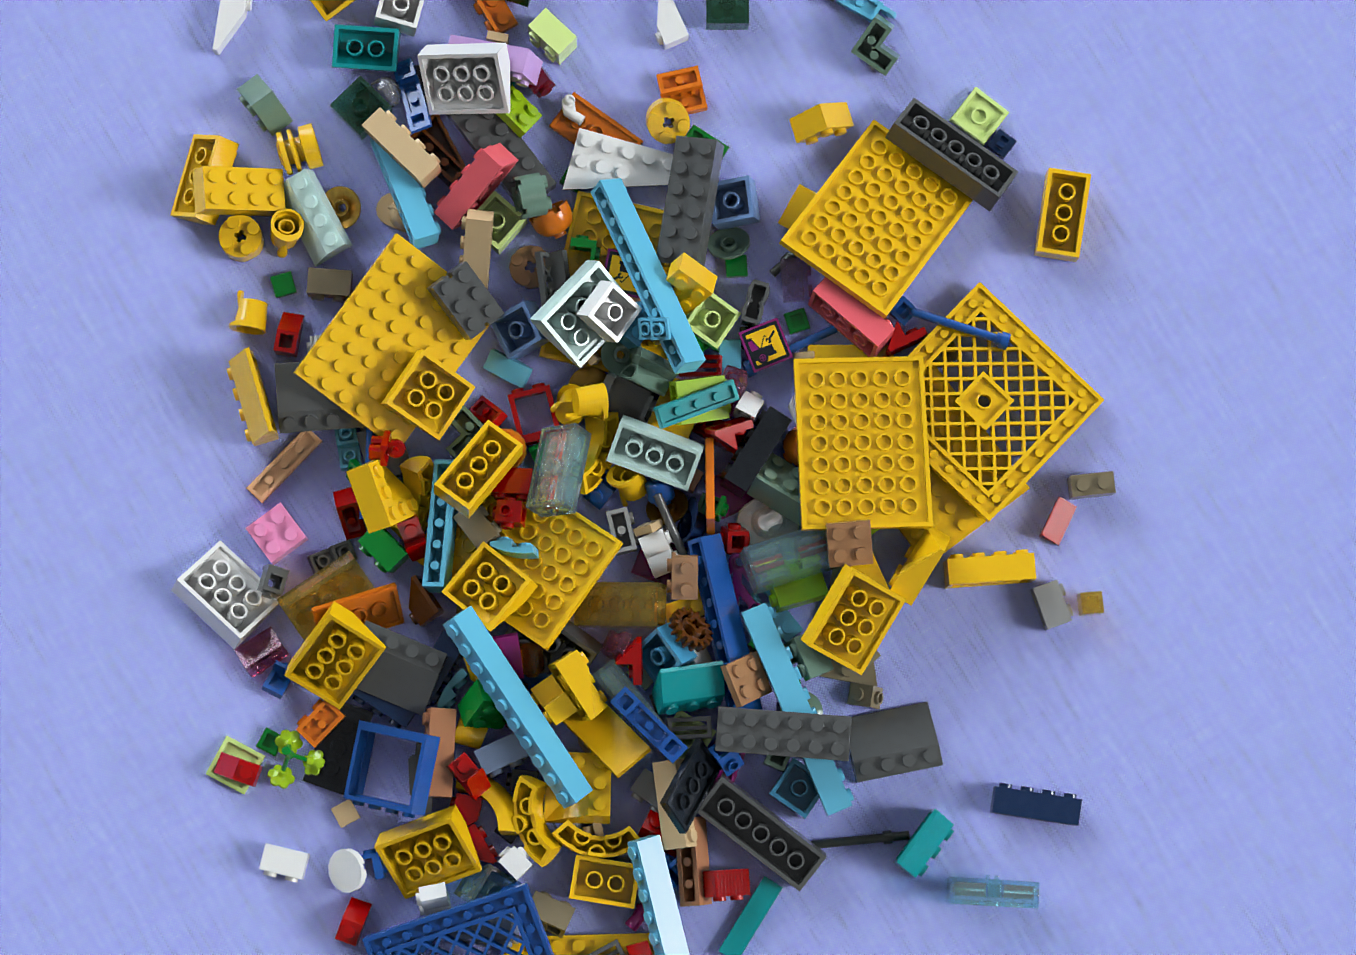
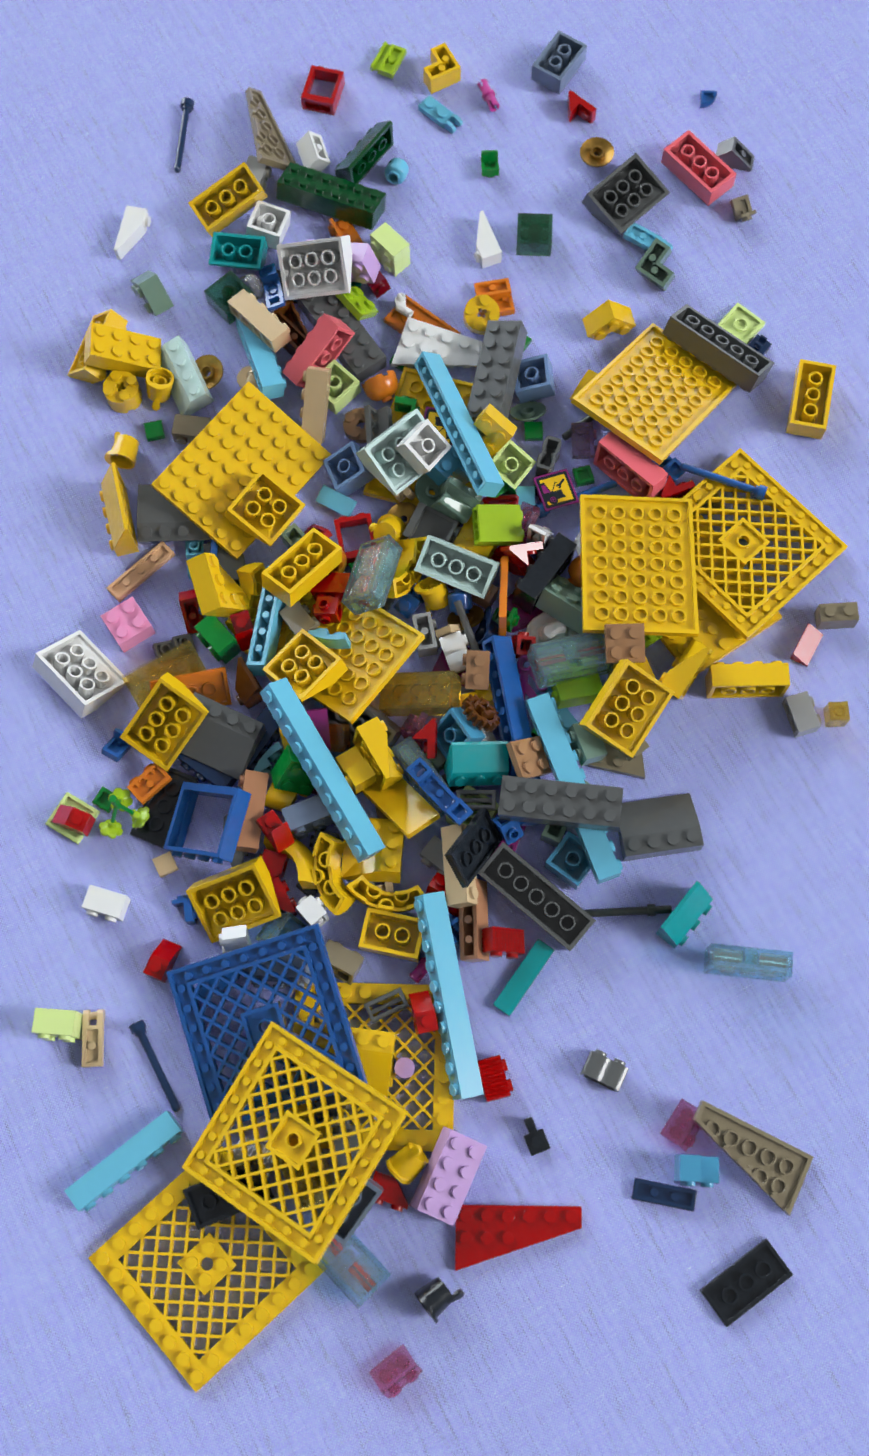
camera: 15 degrees right, 10 degrees down
clear pink bracket [234,626,289,677] -> none
dark grey brick [257,564,289,599] -> none
red slope [273,312,305,358] -> none
yellow wheel [276,123,324,176] -> none
white tile [328,848,367,893] -> none
red hips [369,430,405,466] -> none
dark grey piece [427,261,505,340] -> none
sand green brick [511,172,552,220] -> none
yellow hat [565,383,609,421] -> none
medium azure slope [638,317,671,340] -> none
teal tile [653,379,740,429] -> none
dark tan bracket [847,682,883,709] -> none
dark blue brick [990,783,1082,826] -> none

